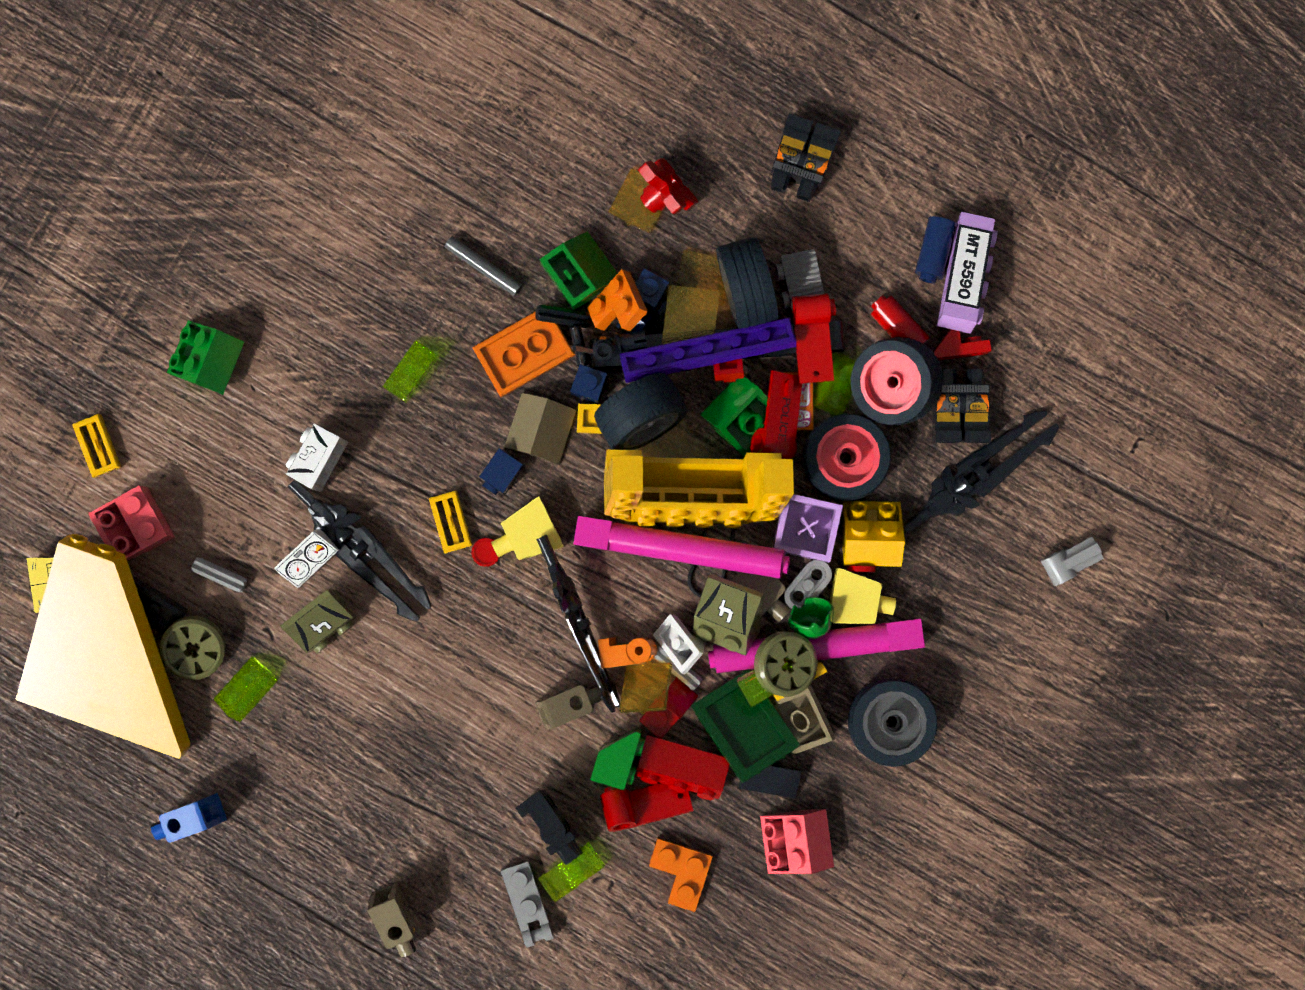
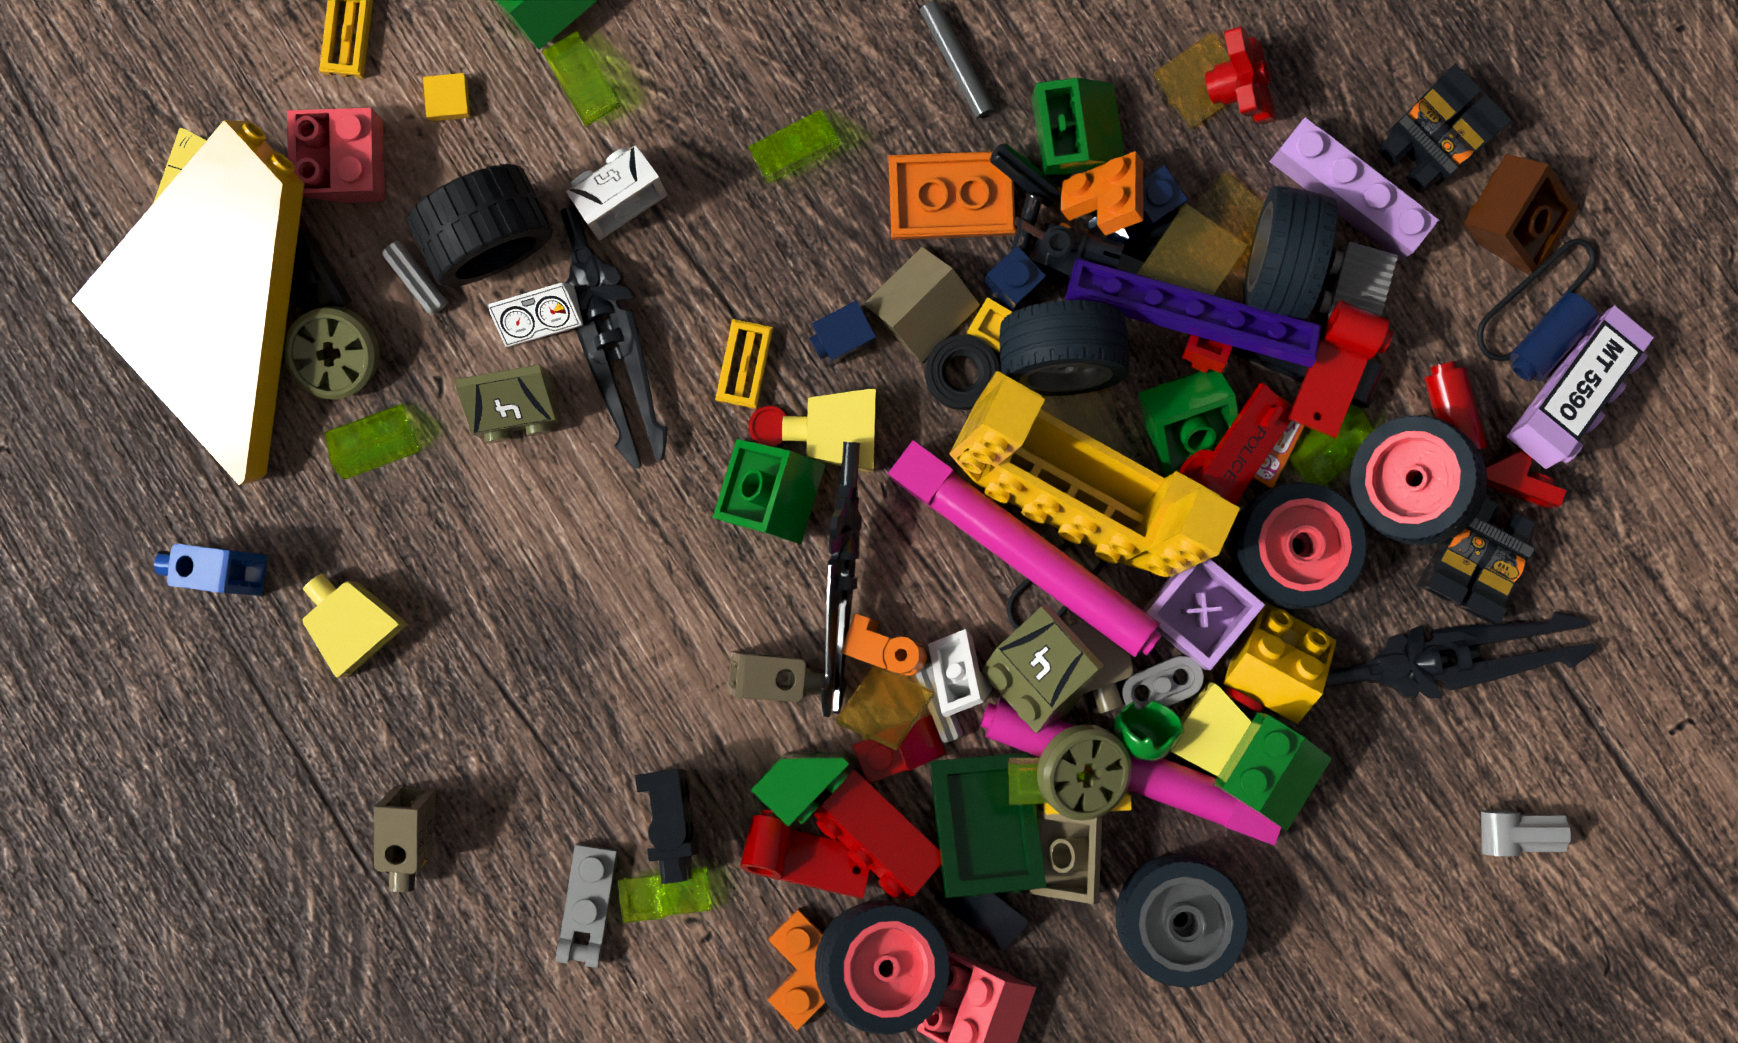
camera: 30 degrees right, 0 degrees up
none -> light yellow torso [302,573,408,678]
none -> black tyre [407,164,553,287]
none -> yellow tile [423,73,471,121]
none -> clear neon green slope [541,31,621,127]
none -> green slope [712,439,826,544]
none -> wheel [815,901,950,1035]
none -> black tyre [925,334,1000,410]
none -> green slope [1213,712,1332,831]
none -> lavender brick [1269,117,1438,262]
none -> reddish brown slope [1463,154,1578,275]
none -> black piece [1477,238,1596,362]

